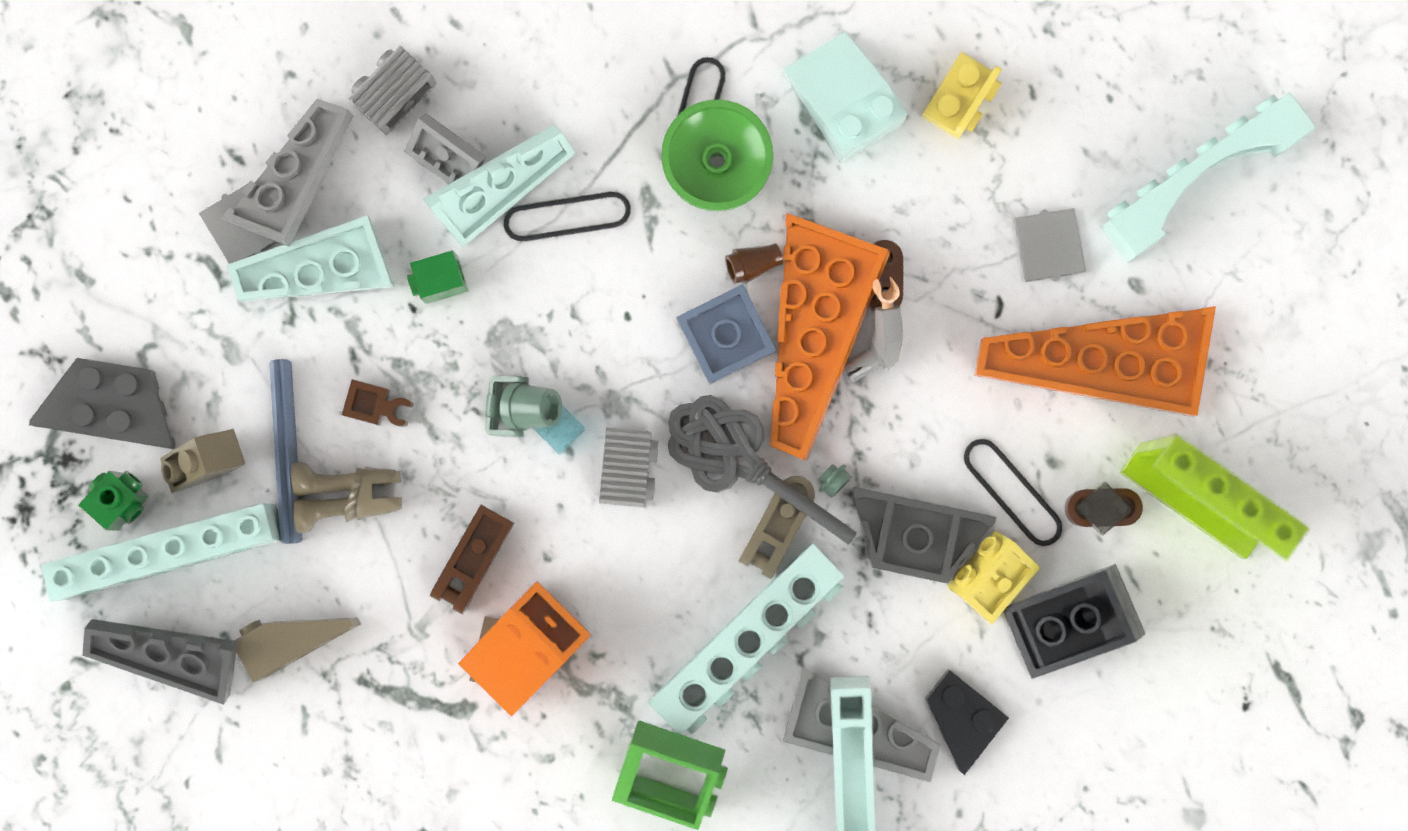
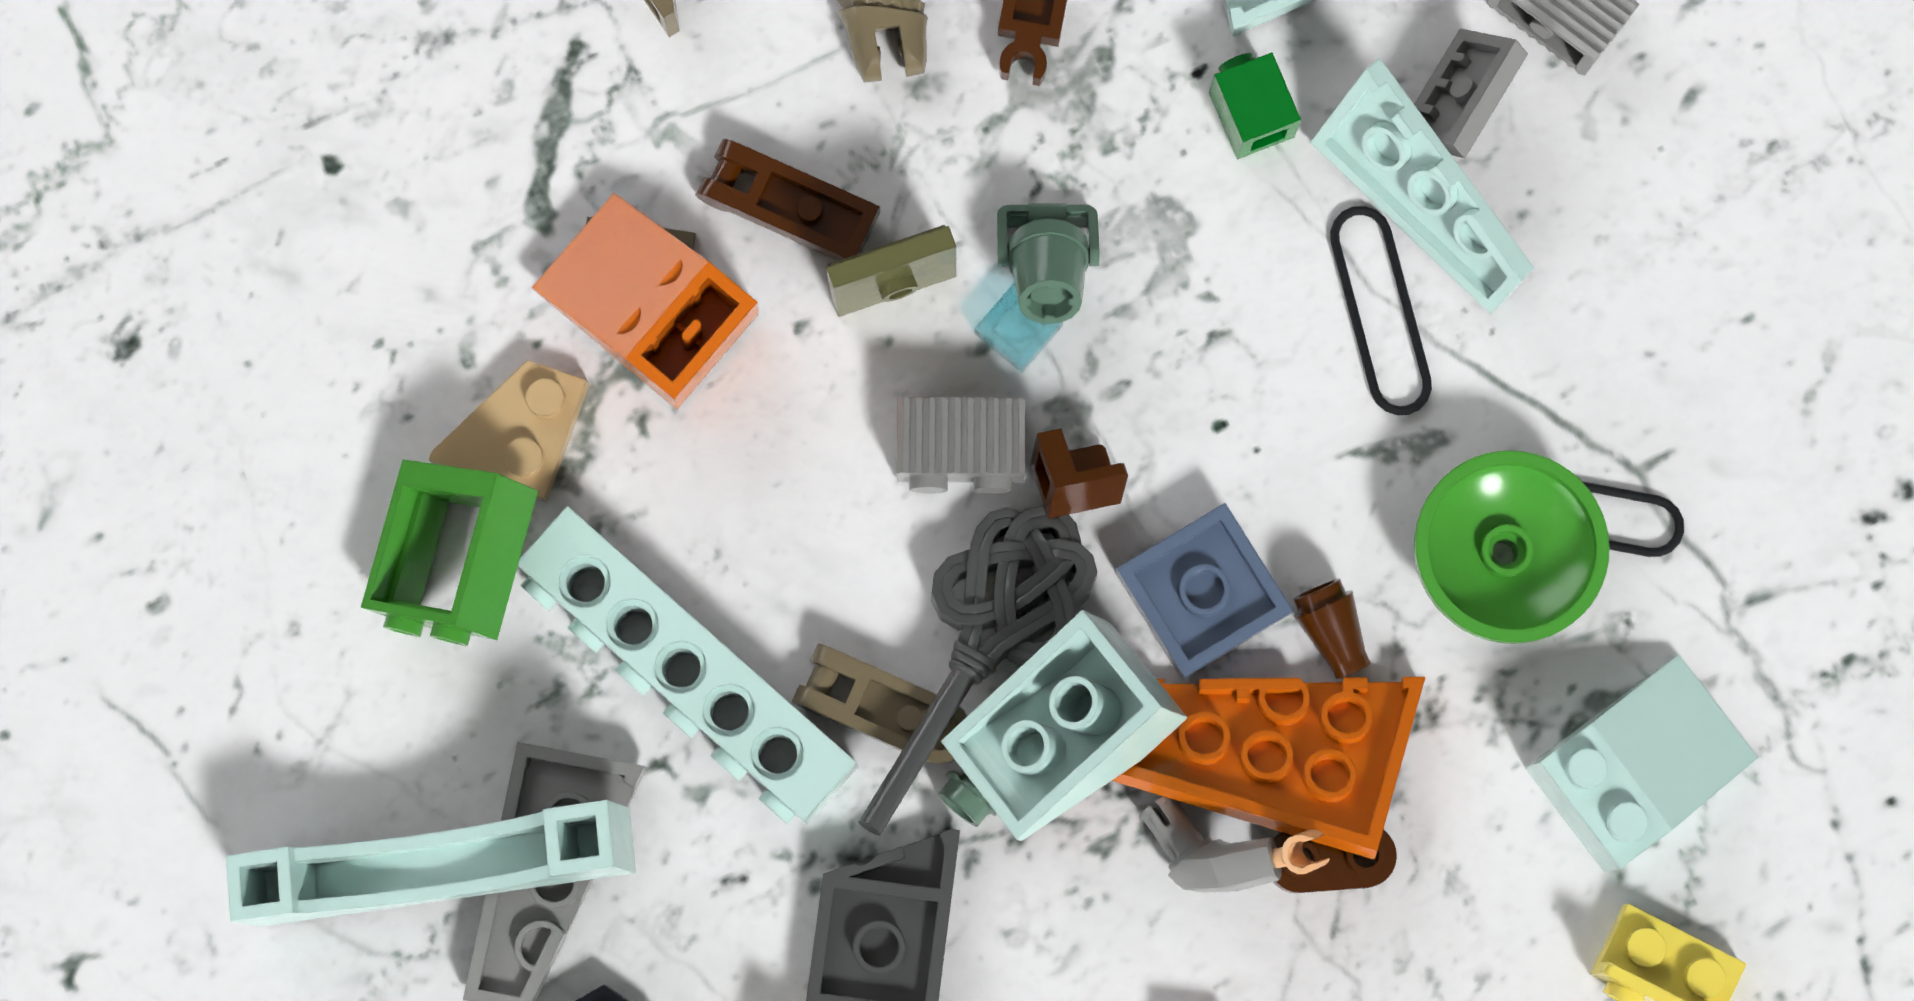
camera: 85 degrees right, 5 degrees down
none -> tan wing [429,360,590,502]
none -> olive plate [826,225,956,317]
none -> light aqua slope [941,610,1188,841]
none -> reddish brown panel [1030,428,1128,519]

